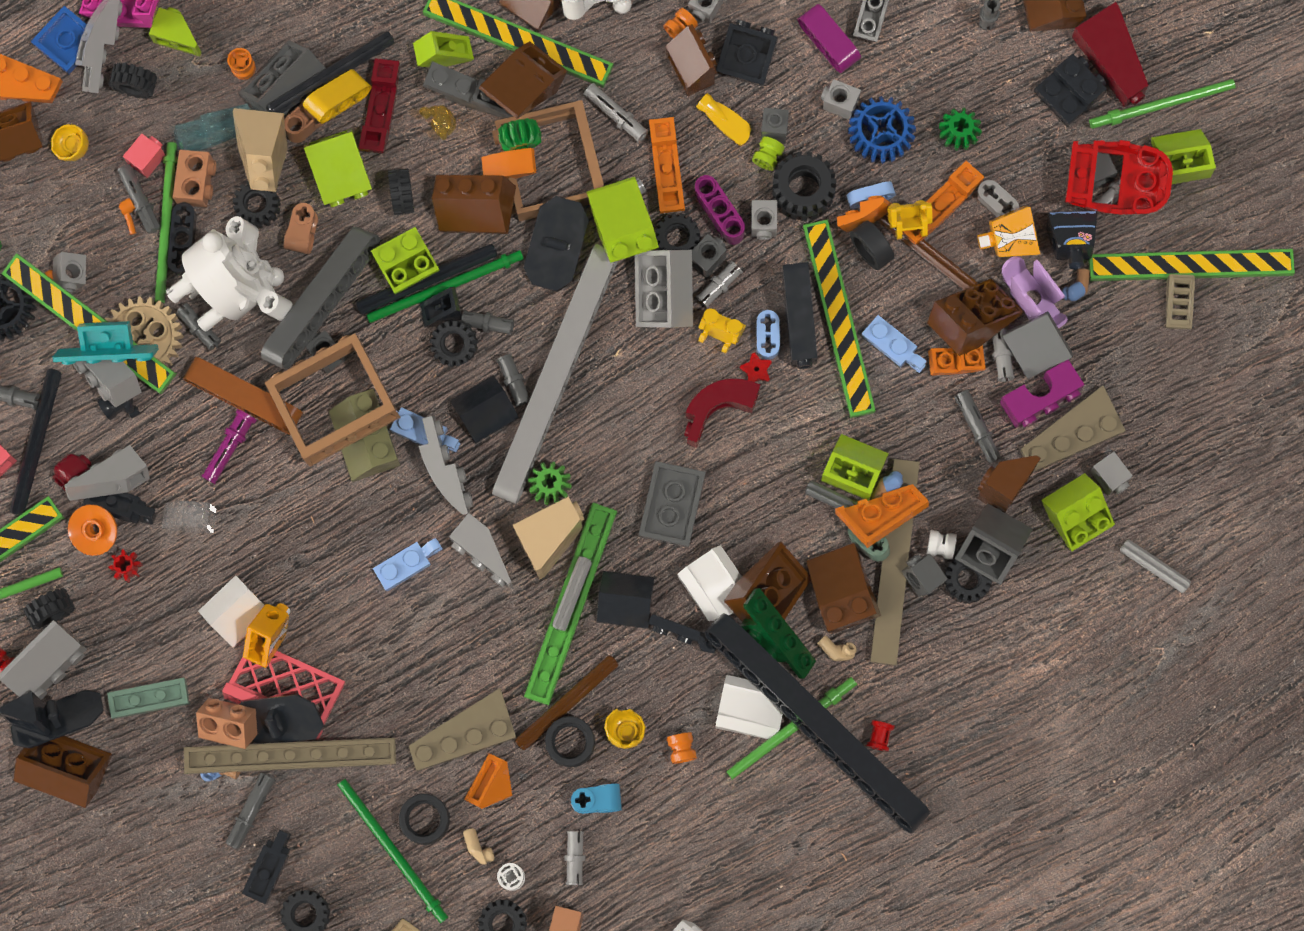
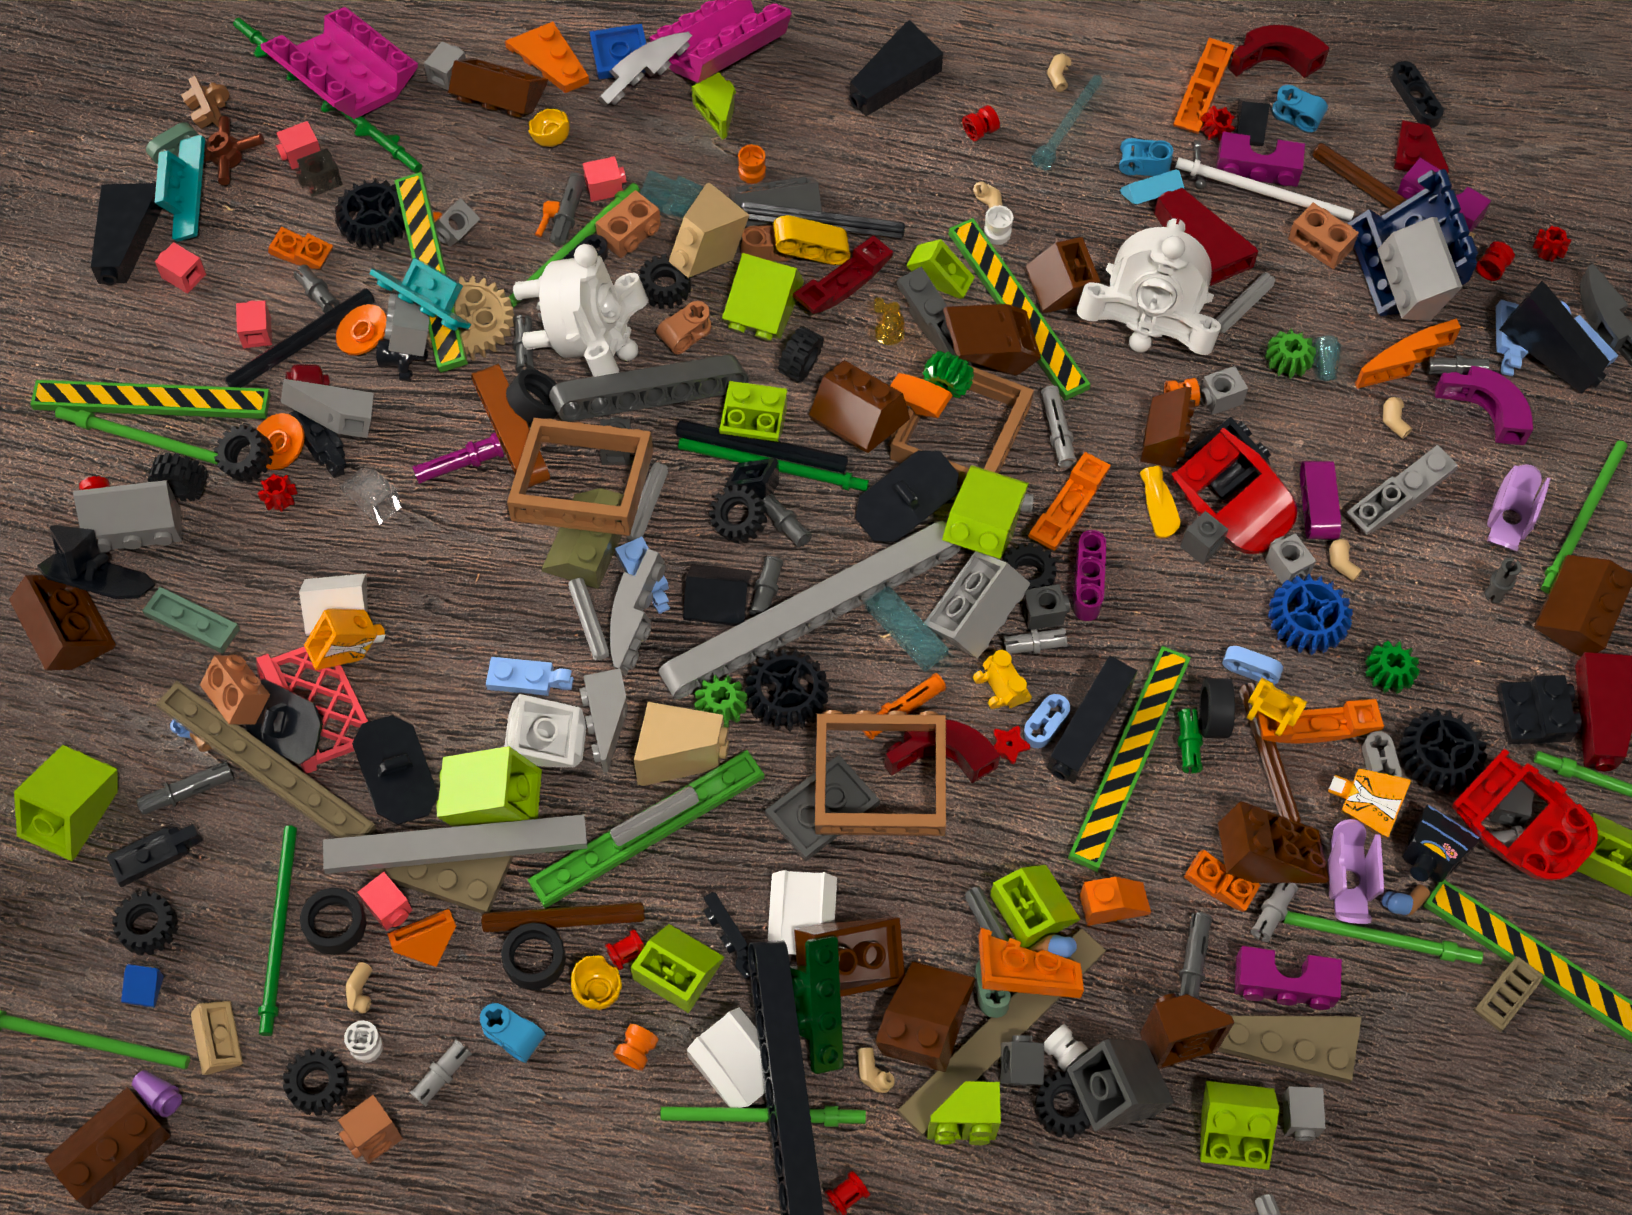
camera: 30 degrees right, 15 degrees down
black tyre [109,63,158,99] -> none
black slope [597,571,655,629] -> none
light grey brick [751,200,777,240] -> none
lime wheel [752,136,785,171] -> none
black tyre [772,151,836,221] -> none
orange slope [837,196,892,232] -> none
light blue plate [861,315,927,373] -> none
tile [1002,311,1074,379] -> none
none -> lime slope [14,745,118,861]
none -> black tyre [214,425,273,482]
none -> light grey tile [323,814,587,874]
none -> orange dish [336,304,387,356]
none -> black shield [352,715,439,825]
none -> coral brick [358,872,412,931]
none -> slope [436,746,542,827]
none -> white slope [504,694,587,767]
none -> black tyre [506,369,558,424]
none -> light grey axle [568,578,609,661]
none -> red bush [605,929,645,971]
none -> light grey axle [626,462,668,541]
none -> lime slope [631,924,725,1013]
none -> black gear [745,649,829,732]
none -> medium nougat window [815,710,946,836]
none -> orange pin [863,673,947,740]
none -> clear light blue plate [865,586,949,672]
none -> lime slope [927,1081,1001,1145]
none -> orange slope [1079,877,1151,926]
none -> red slope [1172,428,1297,554]
none -> green pin [1177,709,1203,774]
none -> bright green bar [1283,911,1483,965]
none -> tan arm [1329,539,1362,582]
none -> black gear [1399,708,1488,793]

